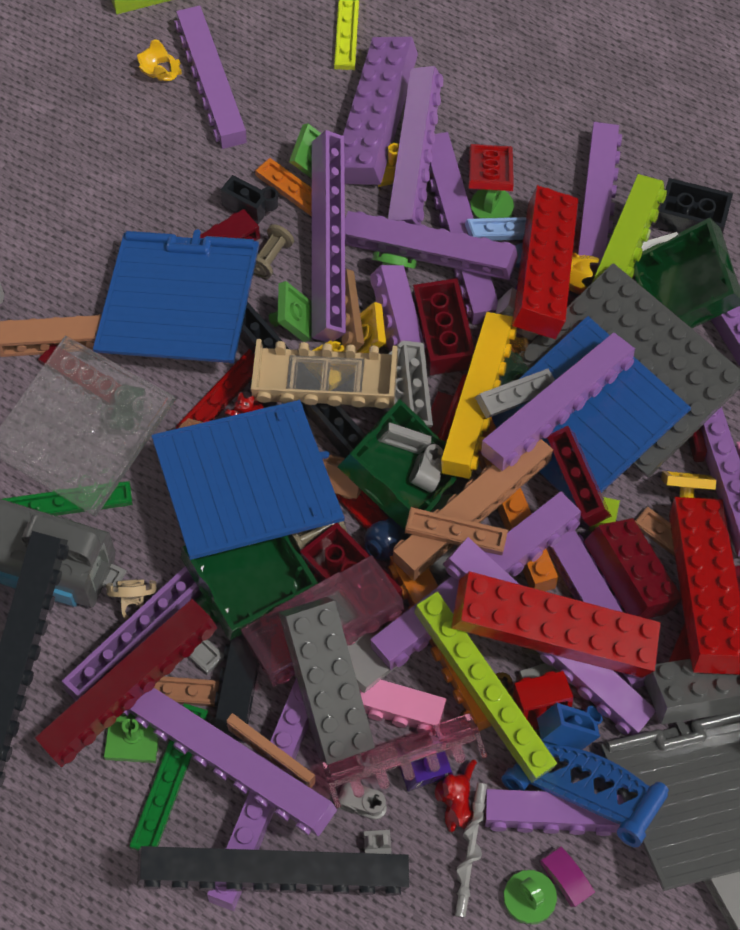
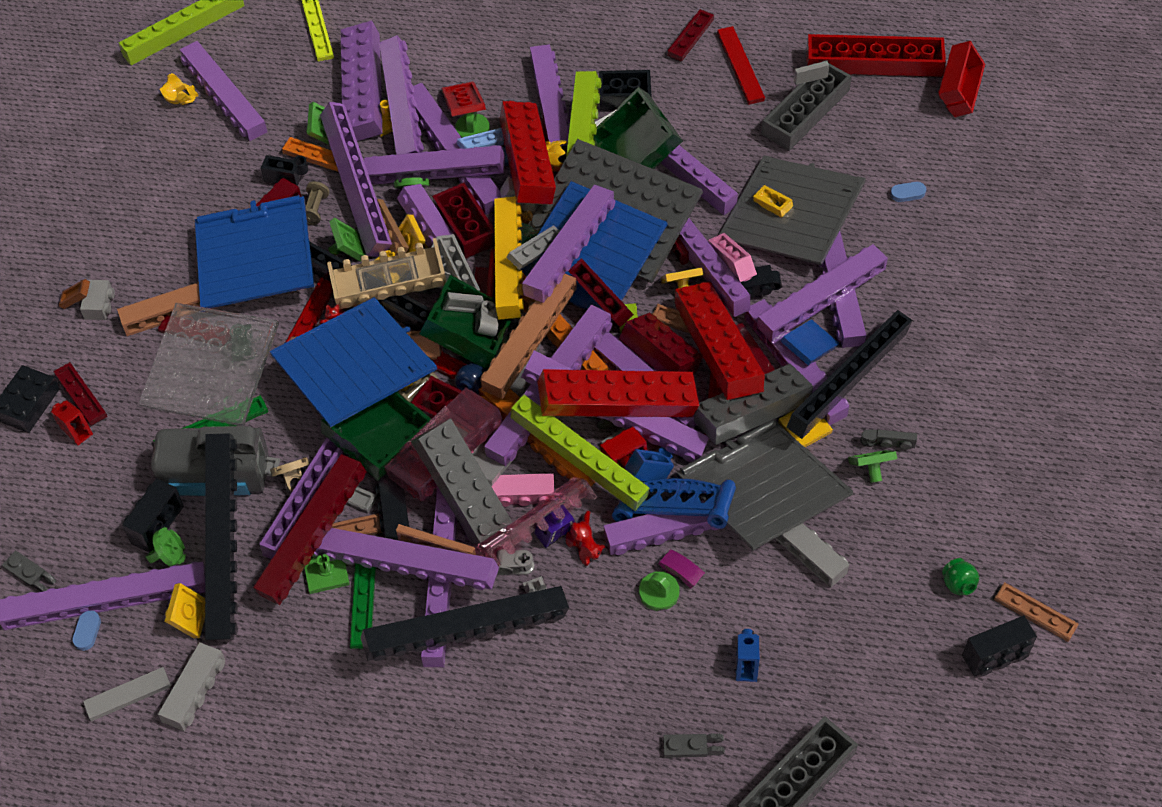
camera: 15 degrees left, 5 degrees down
nougat tile [405,507,508,555] -> none
light grey piece [455,783,487,918] -> none

